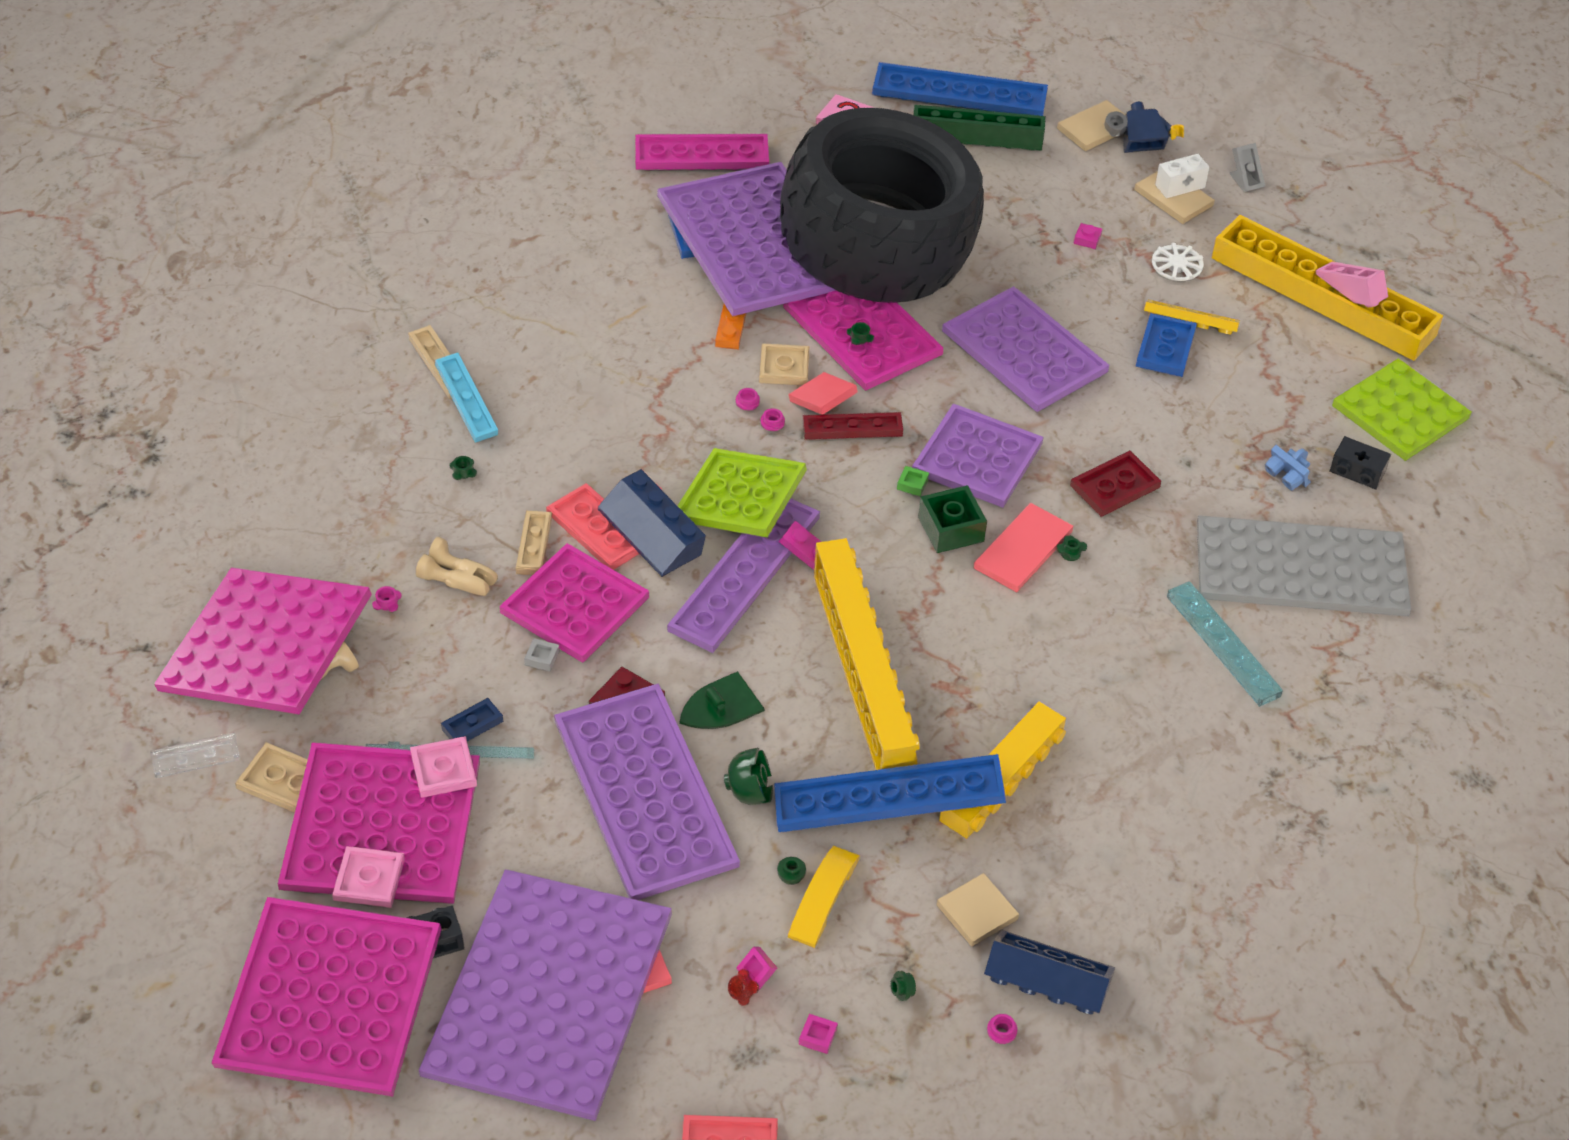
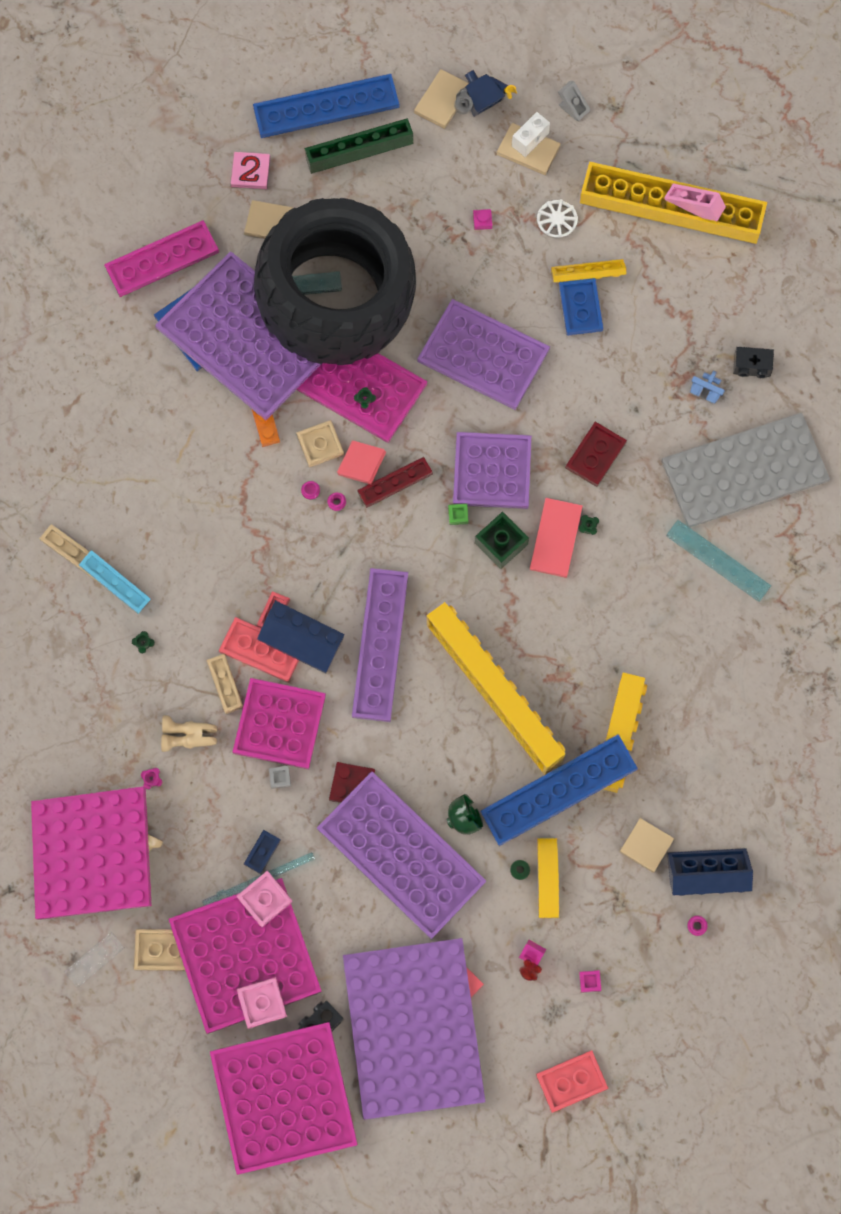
camera: 20 degrees left, 25 degrees up
lime plate [678,448,807,538] -> none
dark green shield [680,671,765,729] -> none
dark pink plate [779,521,821,570] -> none
dark green plate [890,971,916,1001] -> none
lime plate [1332,358,1472,461] -> none

